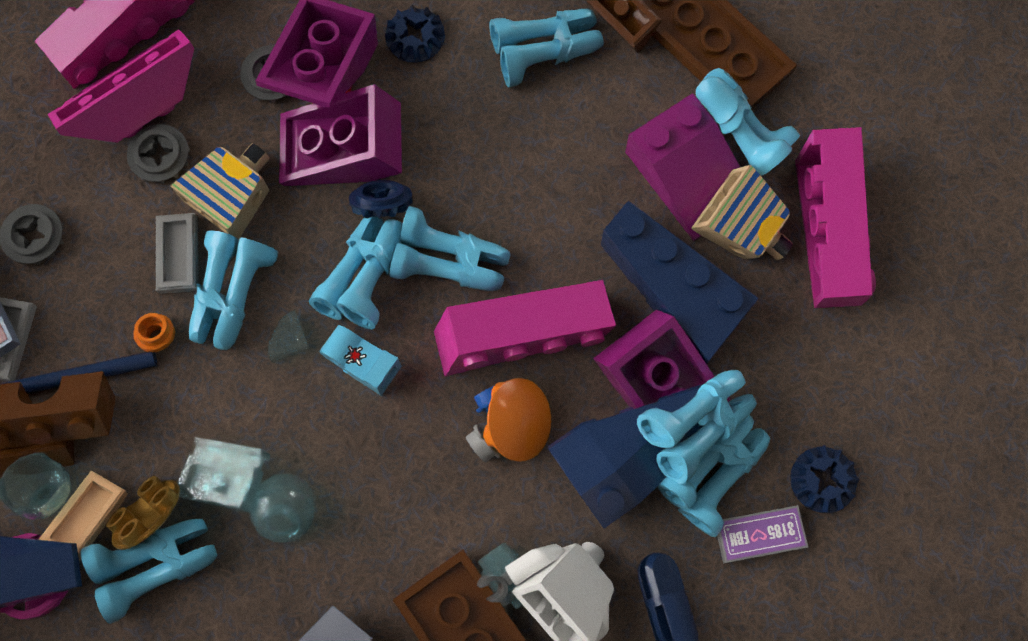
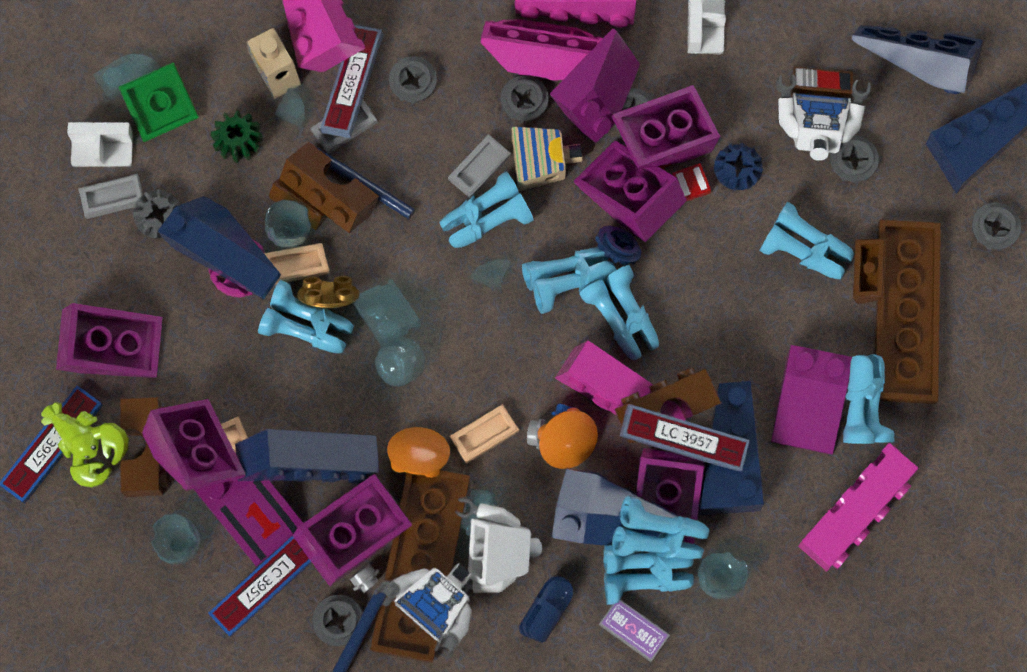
camera: 45 degrees right, 0 degrees up
orange plate [133,313,175,352] -> none
medium azure leg [319,325,402,396] -> none
torso [691,165,793,260] -> none
dark blue gear [790,445,860,513] -> none
none -> orange dish [387,427,450,478]
none -> light nougat tile [450,404,519,464]
none -> magenta slope [550,29,640,143]
none -> reddish brown arch [614,367,721,444]
none -> tile [620,405,750,472]
none -> tile [672,163,711,202]
none -> clear light blue hair [697,552,749,599]

